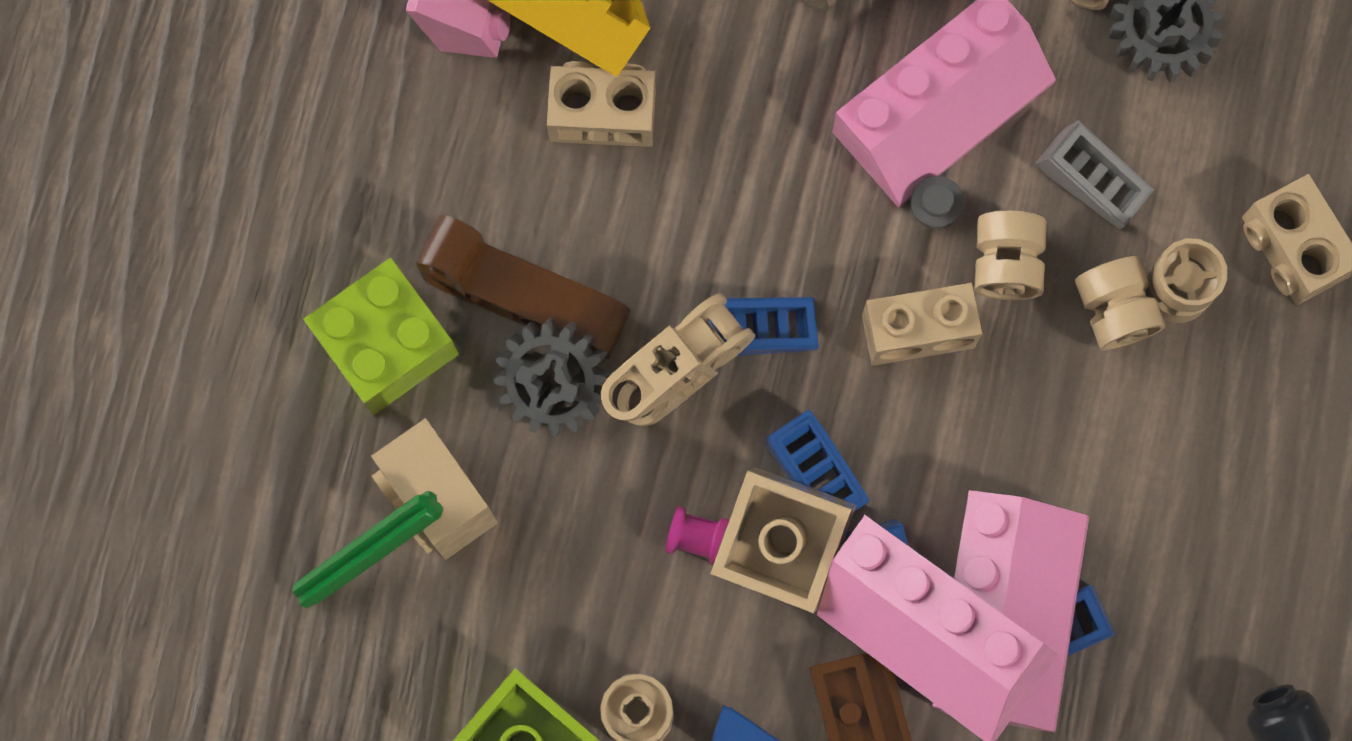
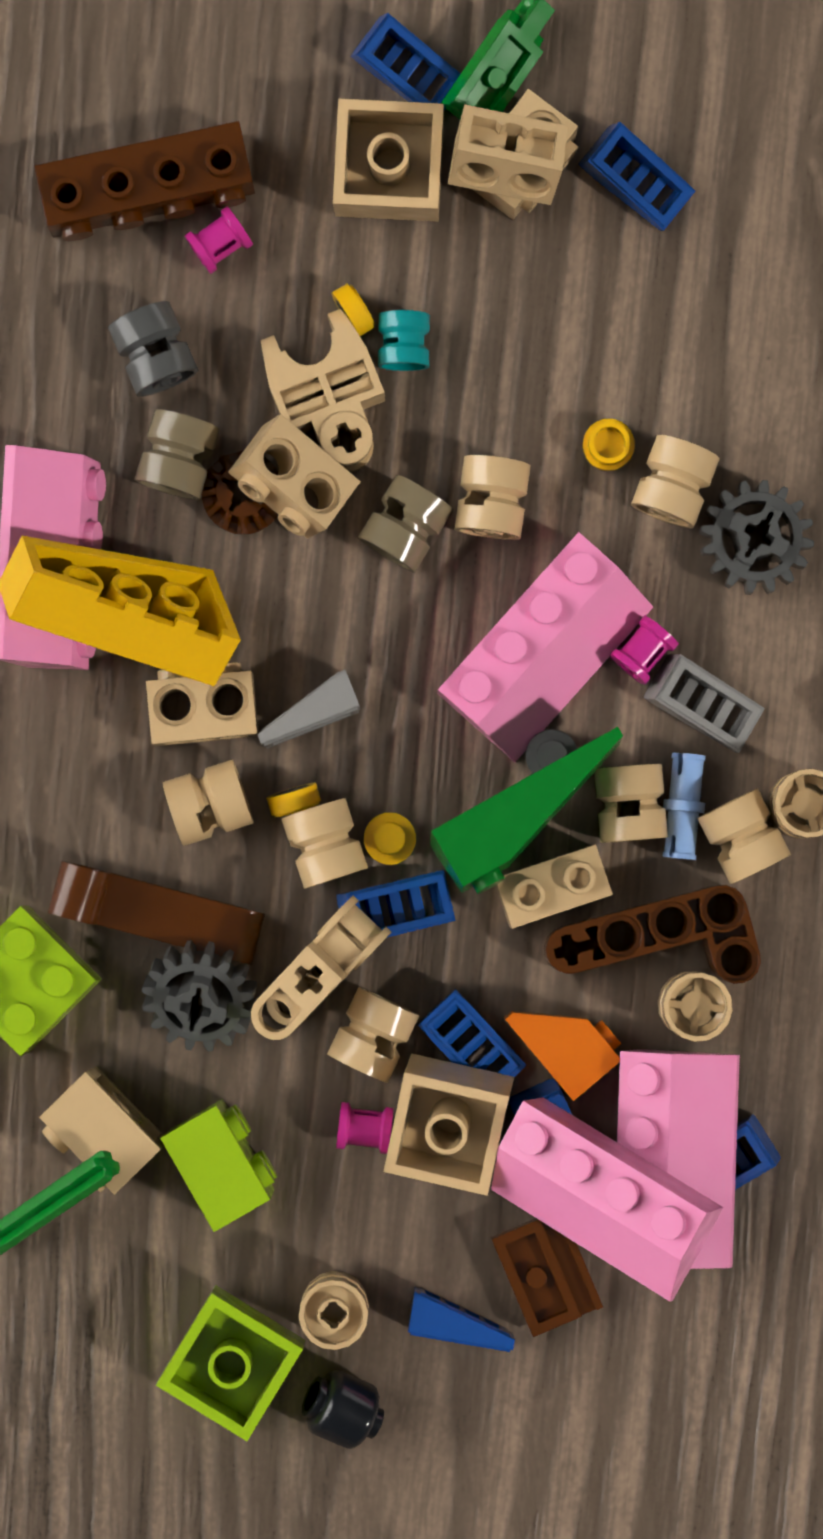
camera: 15 degrees left, 10 degrees up
none -> lime brick [160,1099,278,1232]
none -> tan wheel [163,759,254,846]
none -> light grey slope [257,669,361,749]
none -> yellow tile [266,782,321,817]
none -> tan wheel [282,798,368,889]
none -> tan wheel [327,987,419,1083]
none -> yellow plate [364,812,416,865]
none -> green wedge [430,727,623,894]
none -> orange slope [504,1011,621,1101]
none -> reddish brown beam [544,885,761,984]
none -> dark pink bush [610,615,679,685]
none -> tan wheel [657,971,733,1042]
none -> light blue pin [662,752,706,860]

